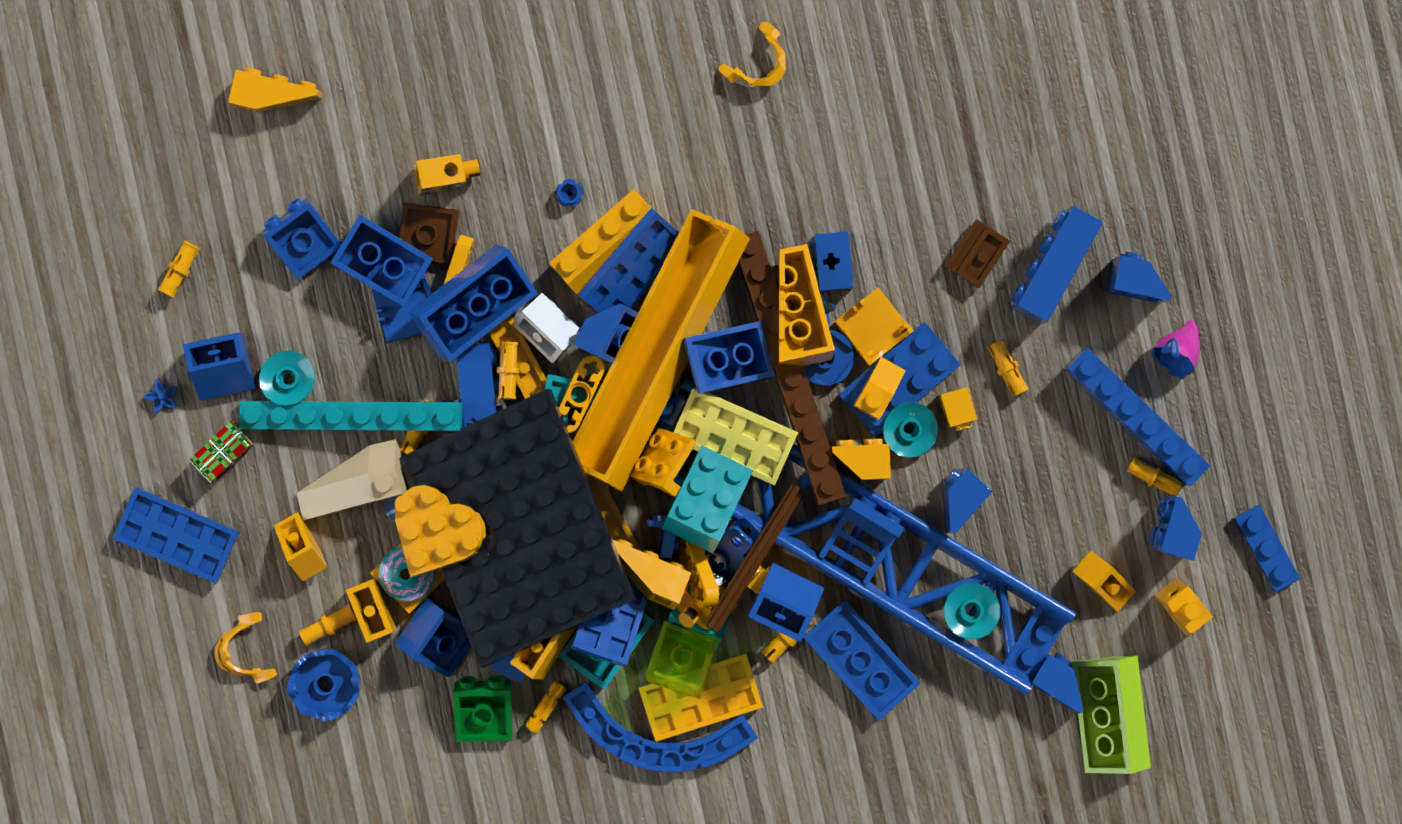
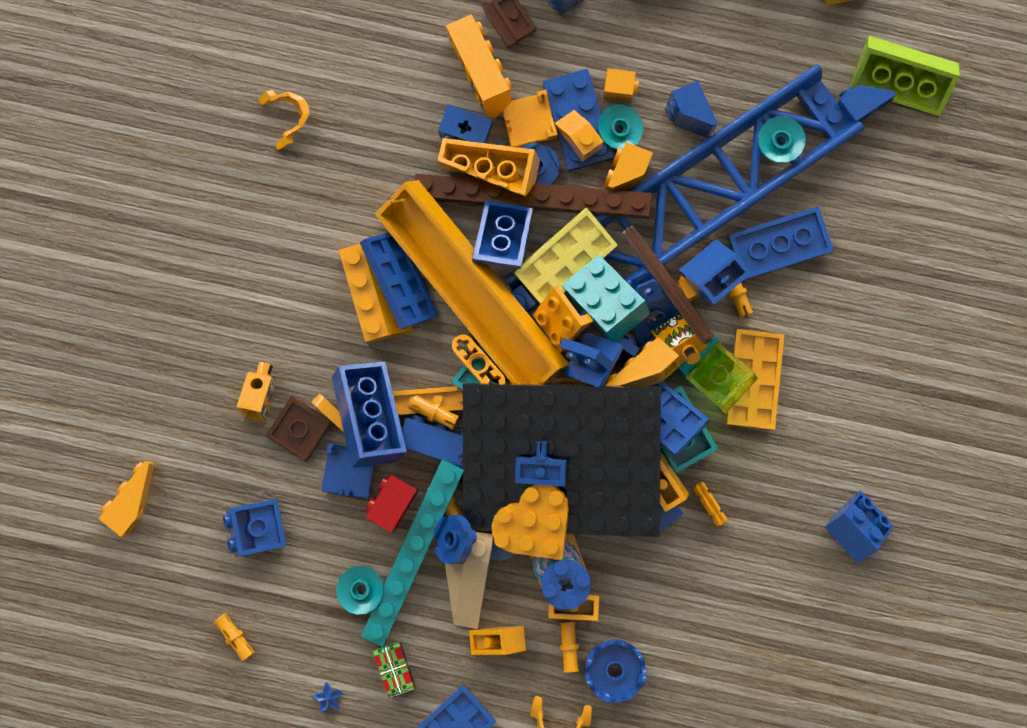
camera: 70 degrees left, 5 degrees down
blue slope [182,333,256,401] -> none
blue slope [331,215,433,307] -> none
blue slope [395,597,471,677] -> none
green plate [453,675,513,742] -> none
white brick [512,293,579,364] -> none
blue plate [555,179,583,207] -> none
blue plate [563,681,758,772] -> none
blue slope [574,304,638,363] -> none
light orange beam [678,538,719,607] -> none
blue plate [818,496,904,585] -> none
light orange pin [987,339,1029,397] -> none
light orange slope [1072,551,1136,612] -> none
none -> red brick [365,475,419,533]
none -> blue plate [434,515,477,564]
none -> light orange wedge [446,14,513,121]
none -> blue plate [515,441,567,486]
none -> blue plate [541,559,591,610]
none -> blue bracket [559,333,624,388]

